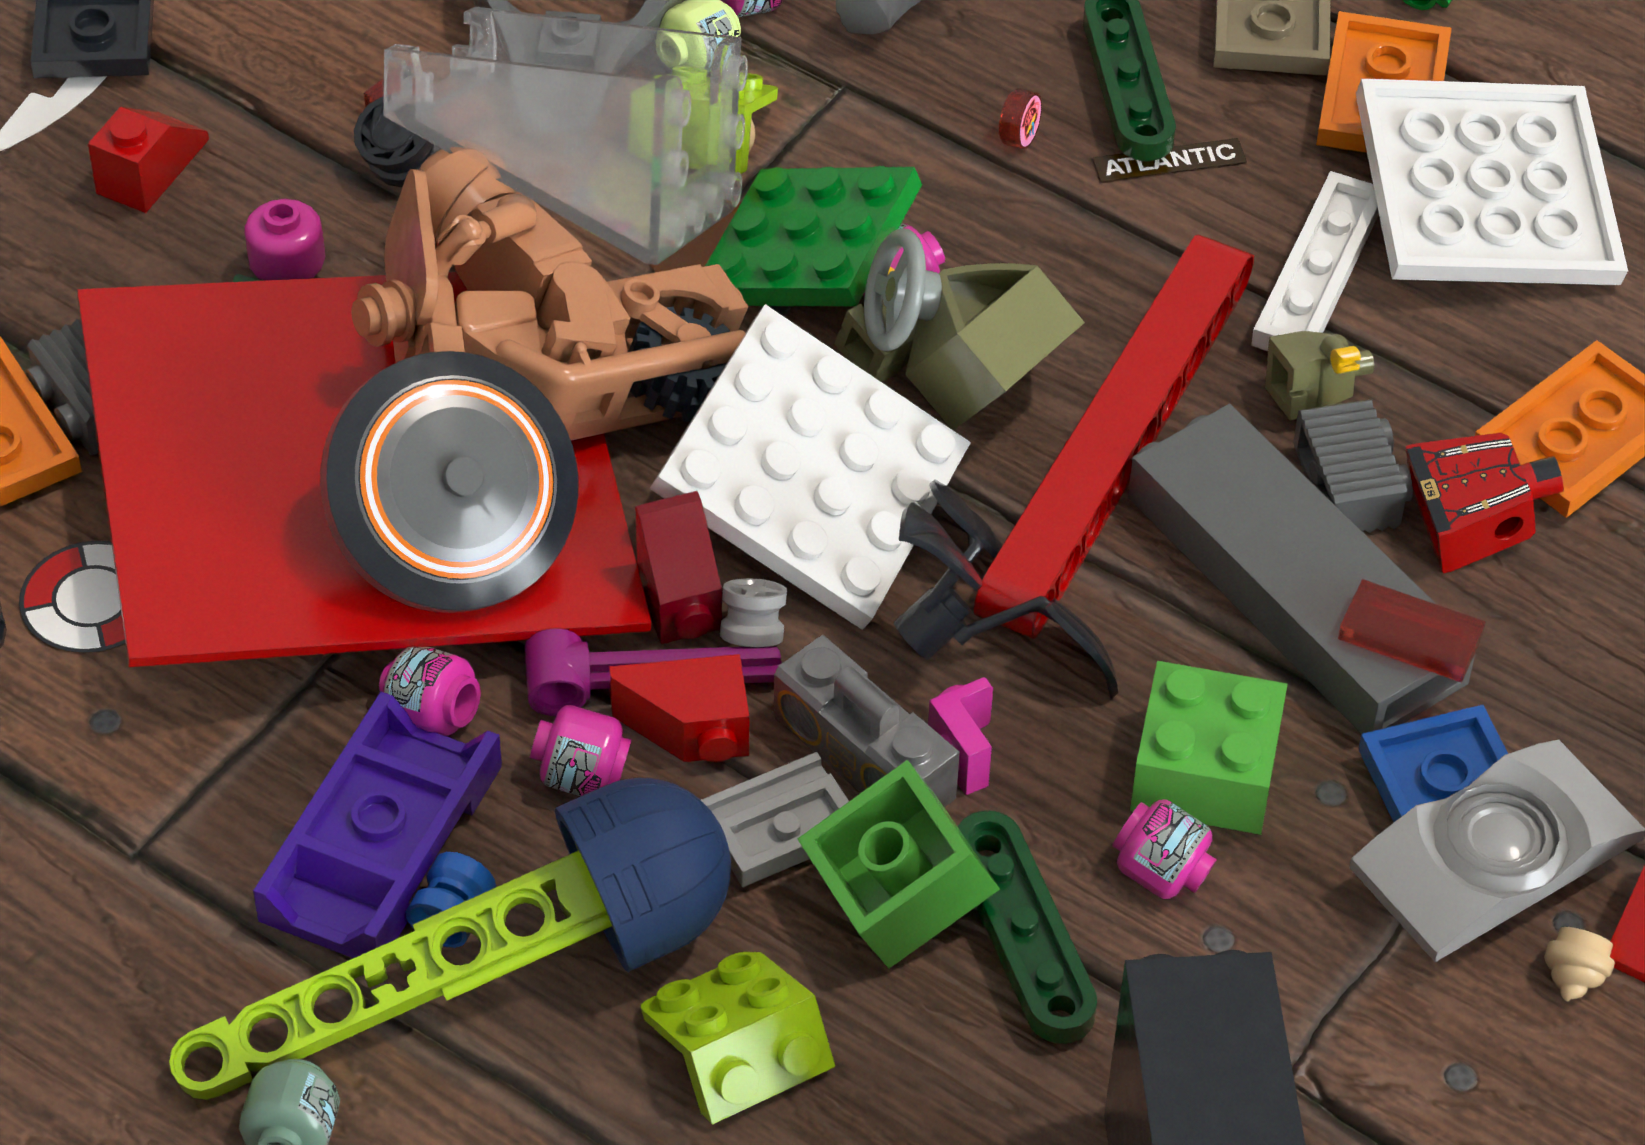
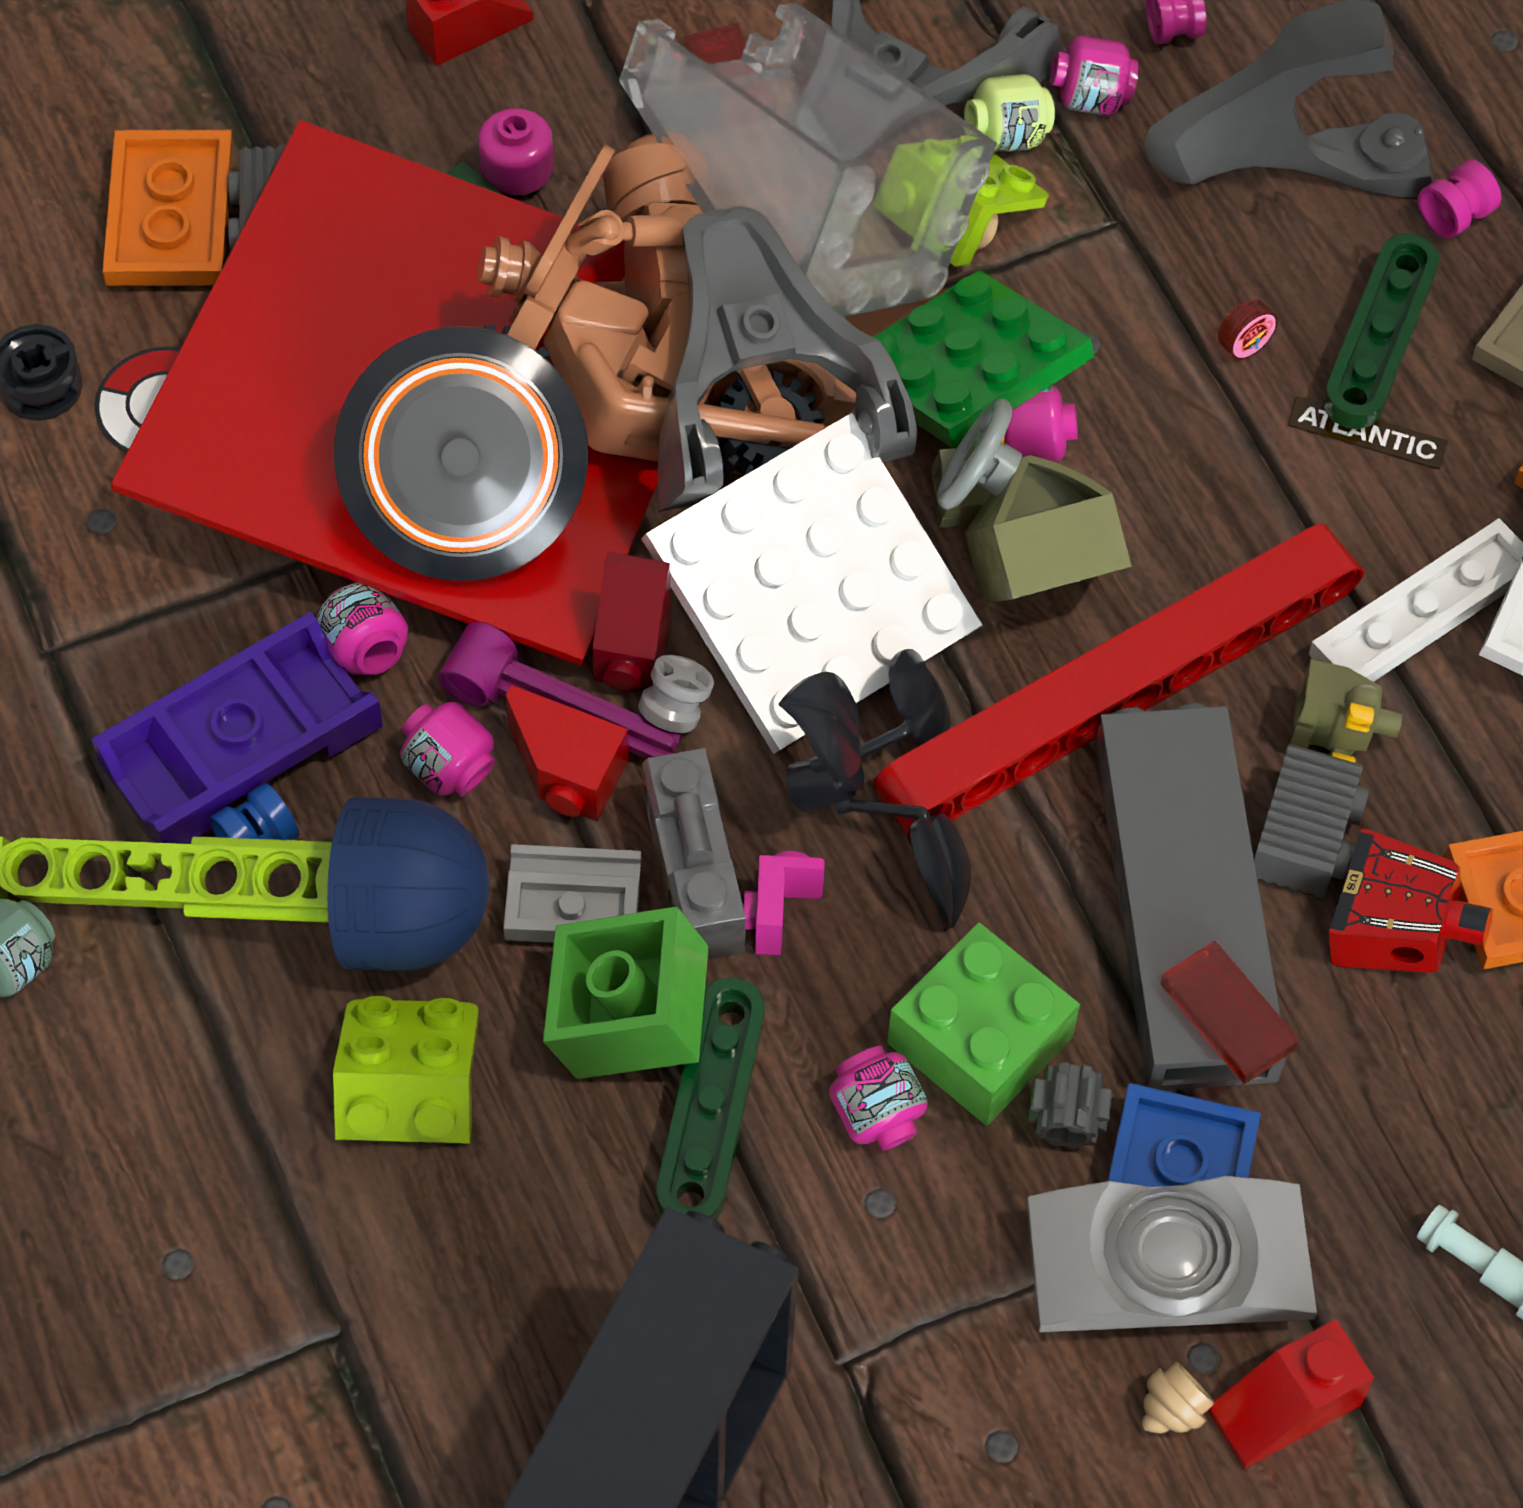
camera: 30 degrees right, 10 degrees up
none -> dark grey animal [657,206,917,512]
none -> dark grey gear [1028,1062,1112,1149]

